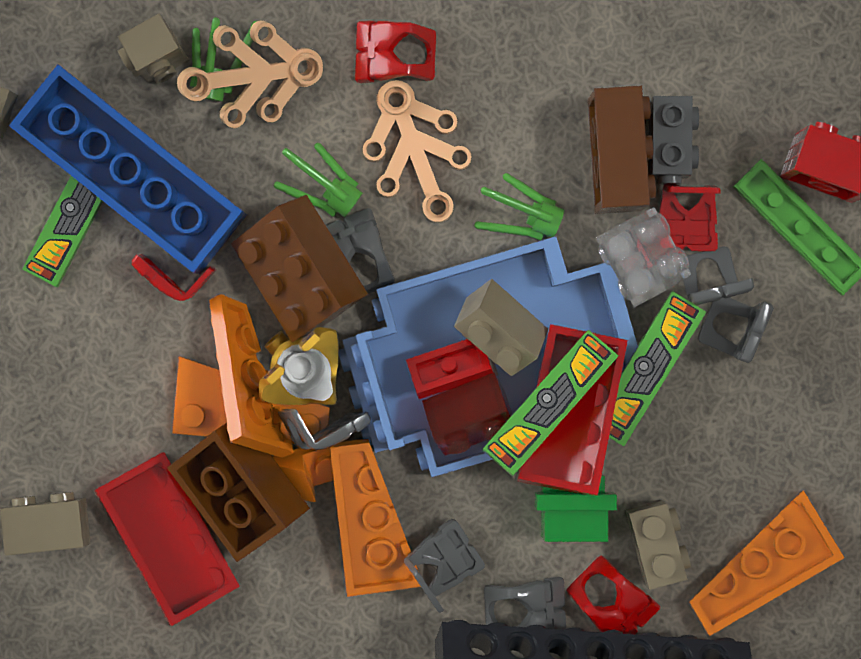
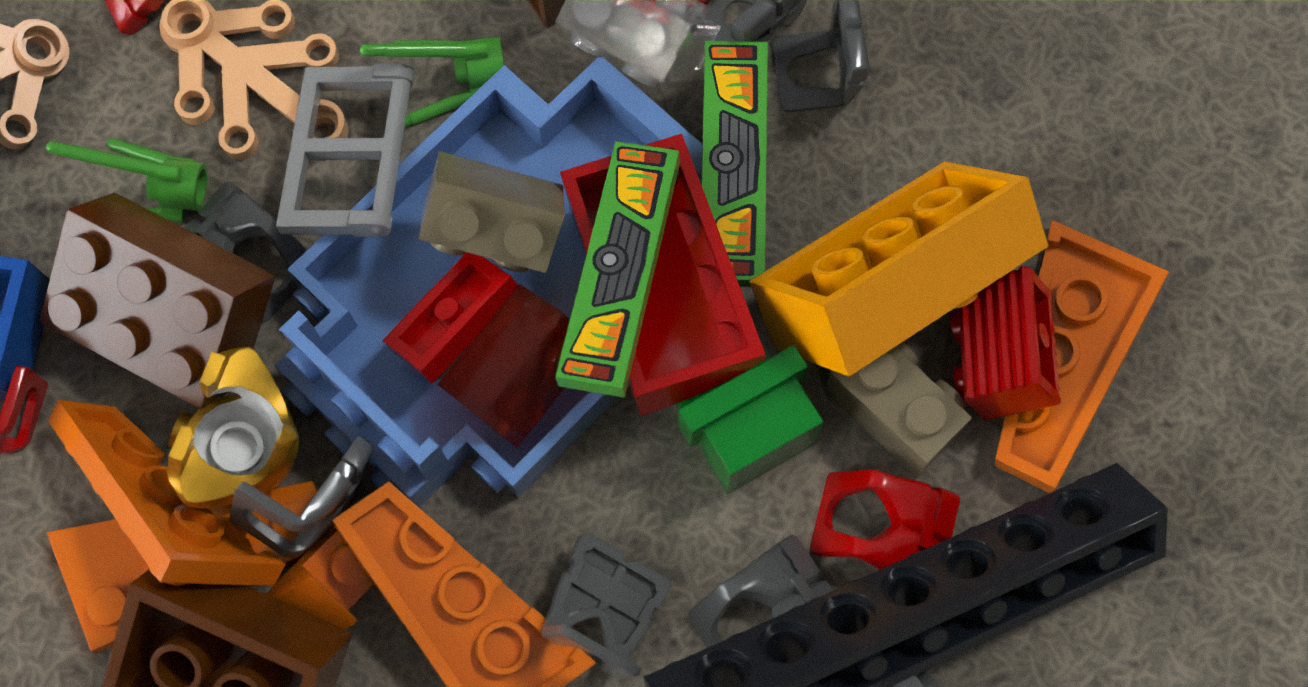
camera: 35 degrees left, 15 degrees down
none -> light grey window [276,63,415,237]
none -> light orange brick [749,161,1048,377]
none -> red brick [950,266,1061,421]

